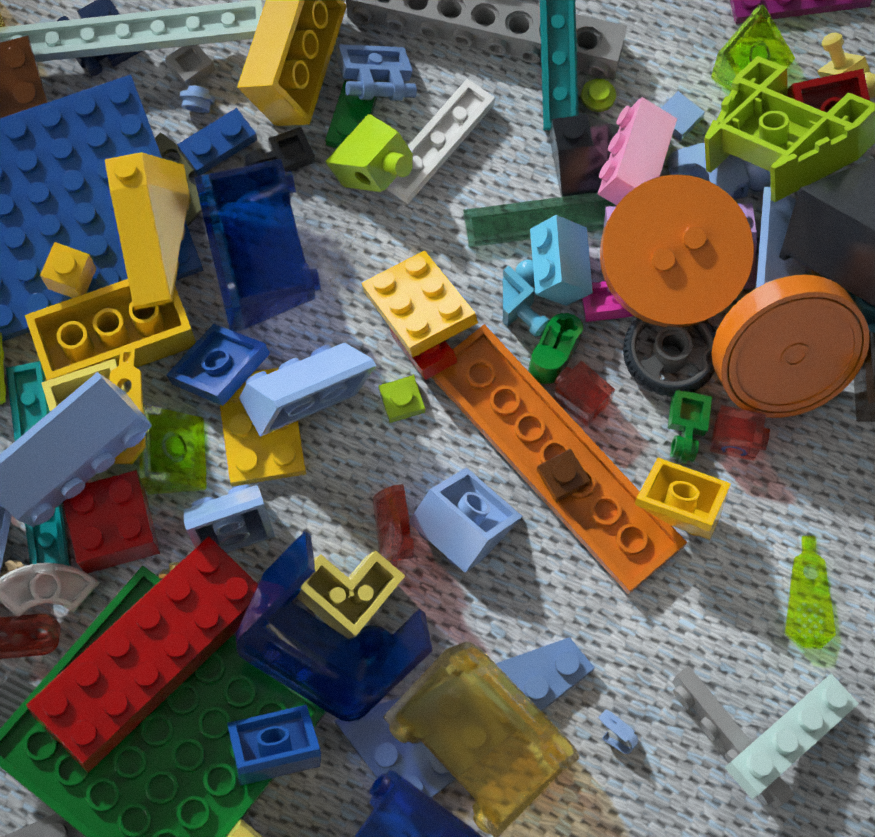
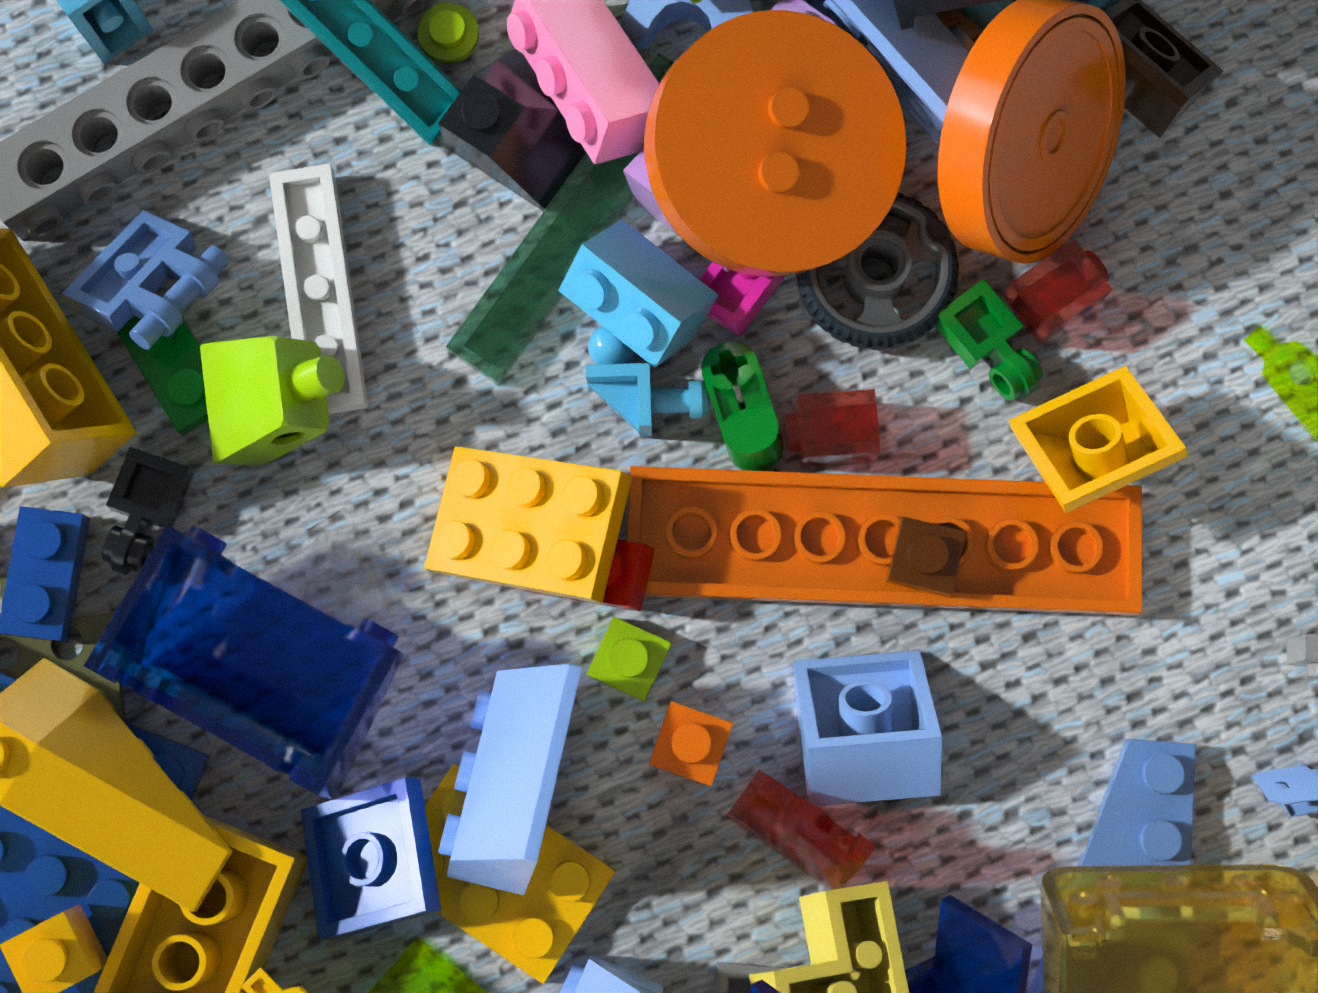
camera: 45 degrees left, 10 degrees up
none -> orange brick [649,701,733,787]

